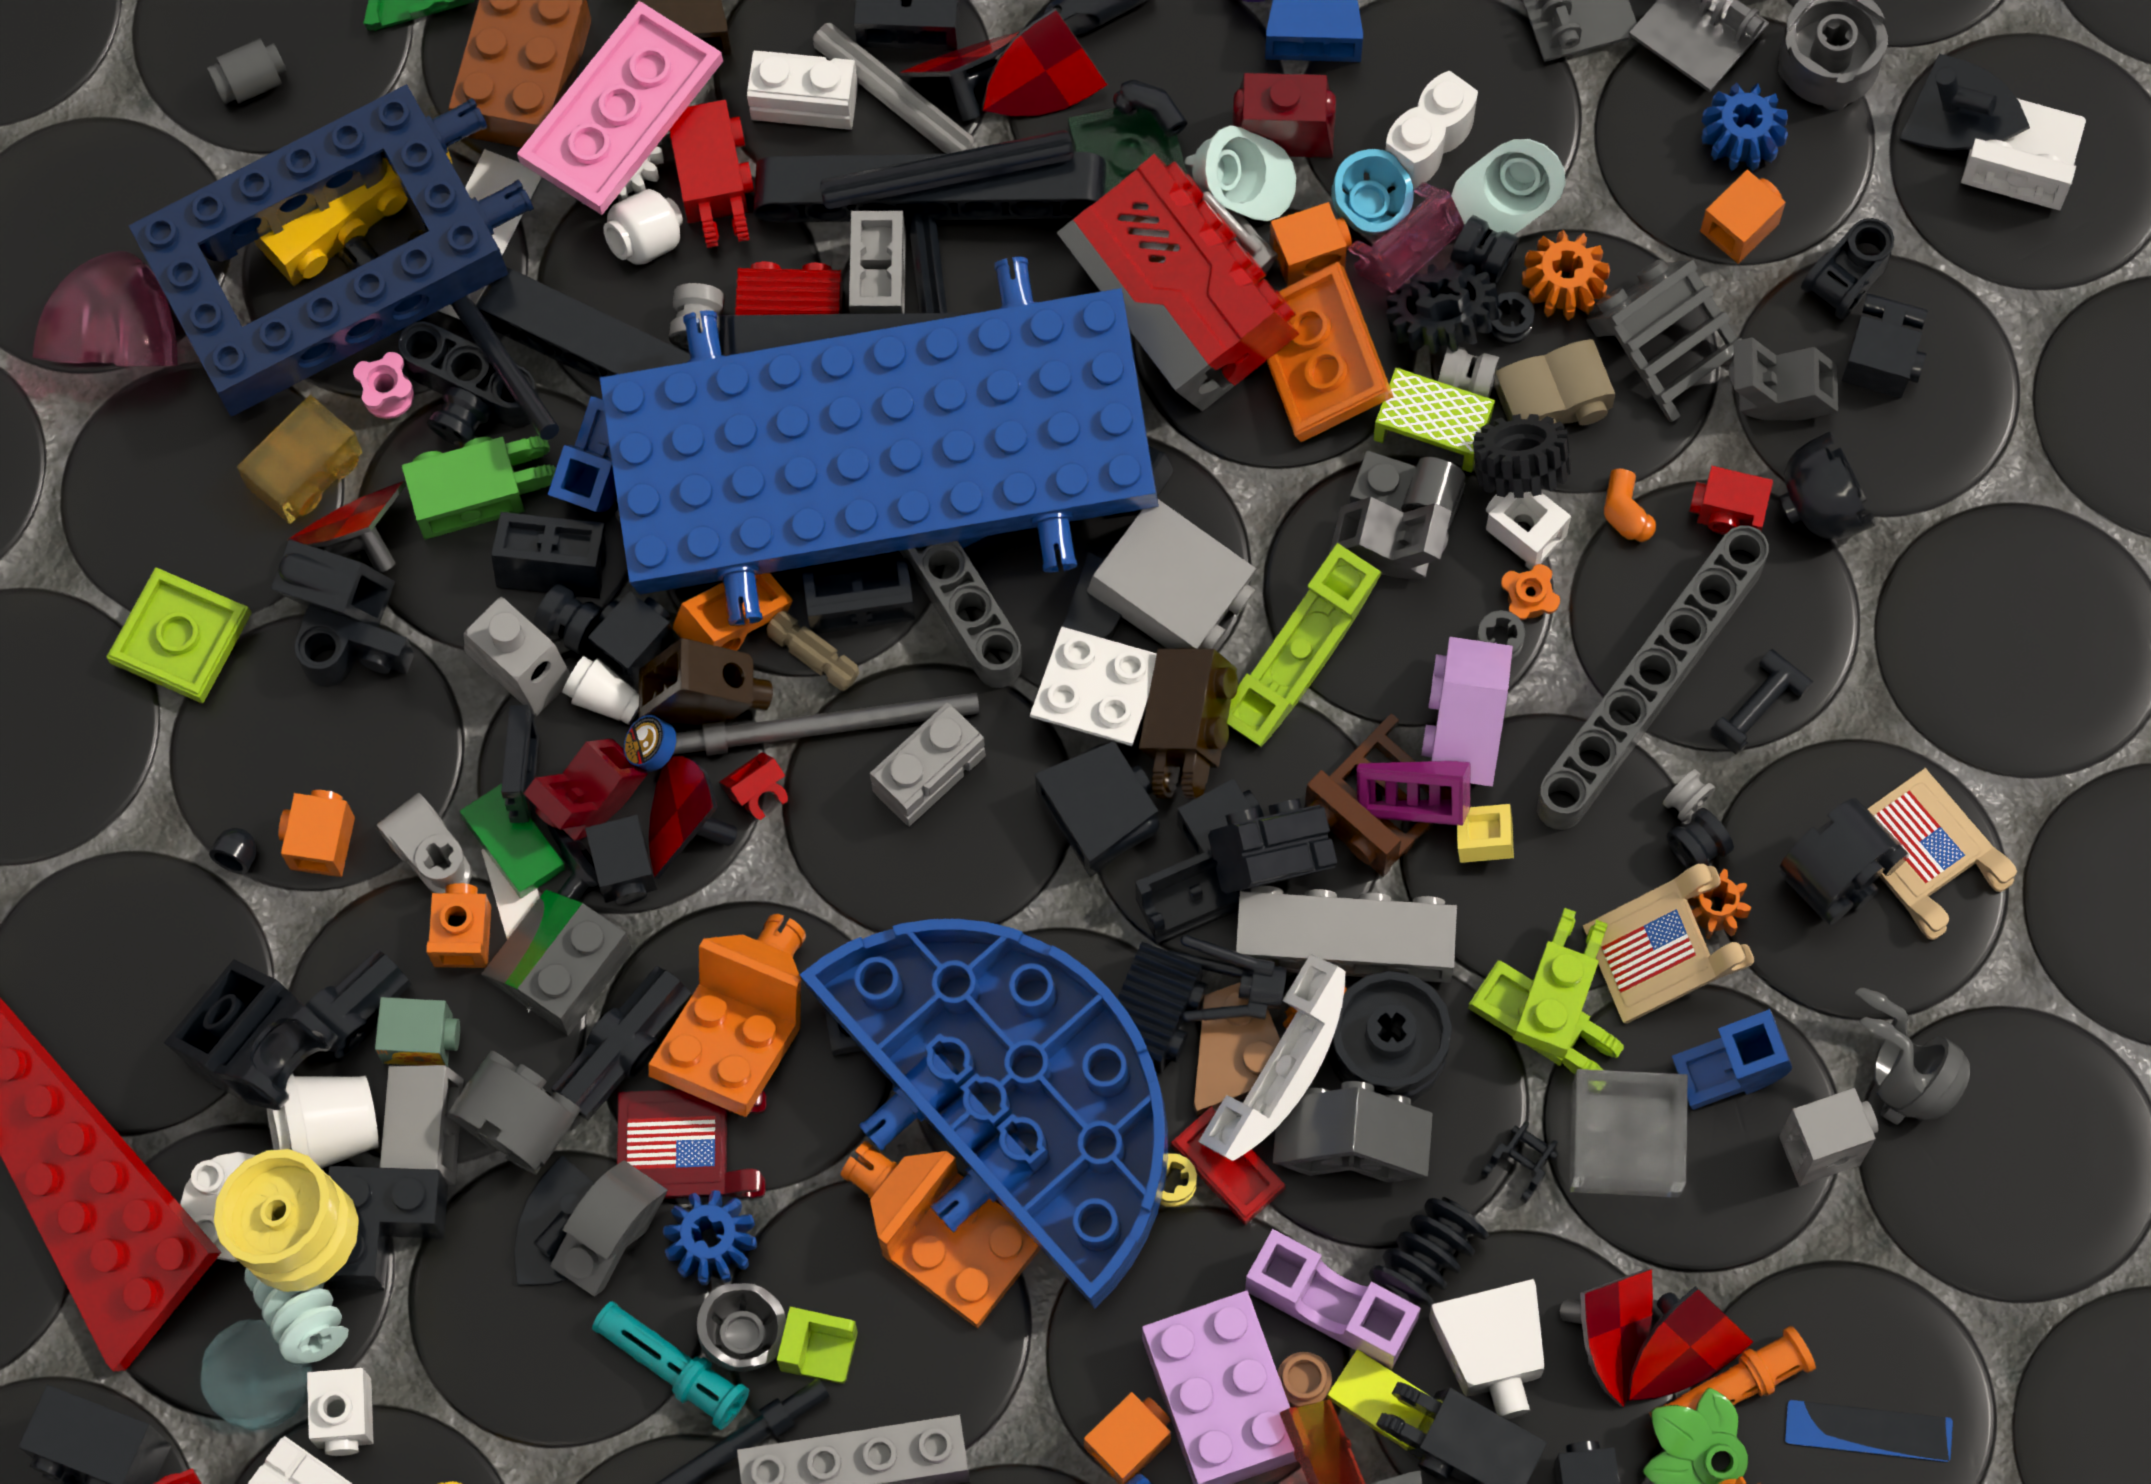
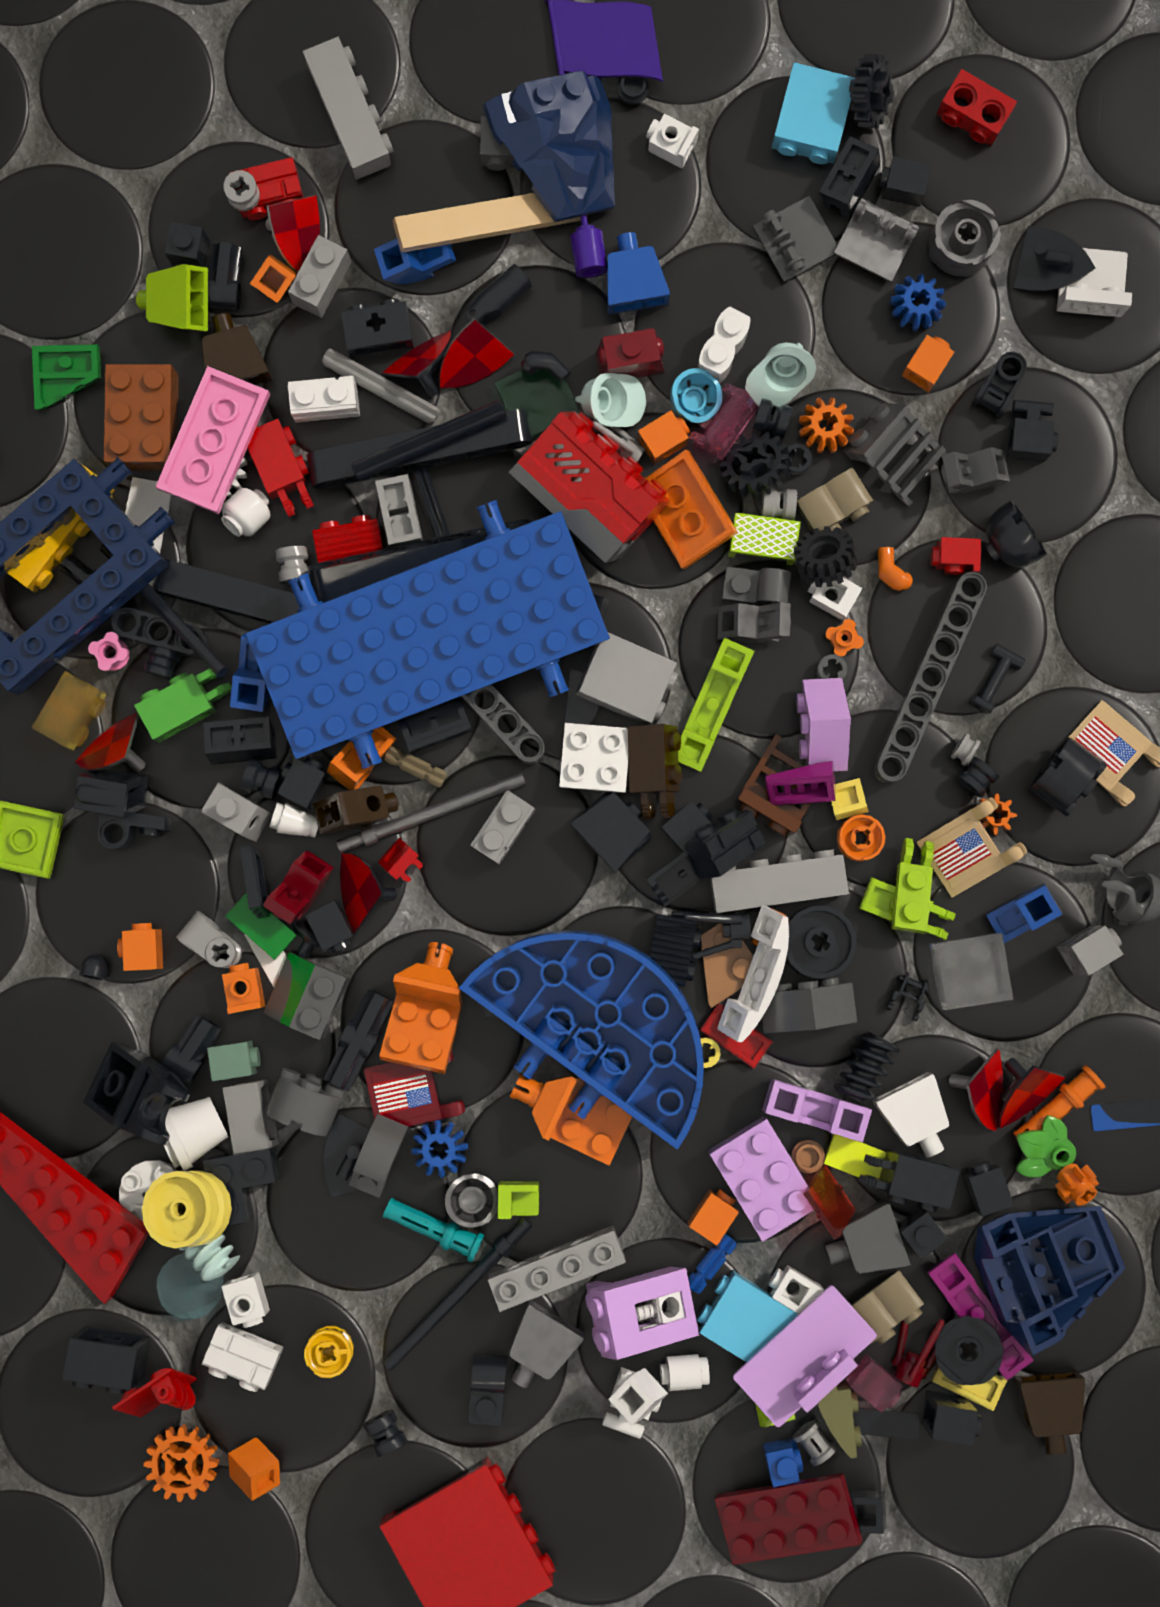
camera: 15 degrees left, 15 degrees up
tile [624,715,676,771] -> none
none -> orange wheel [836,814,886,862]

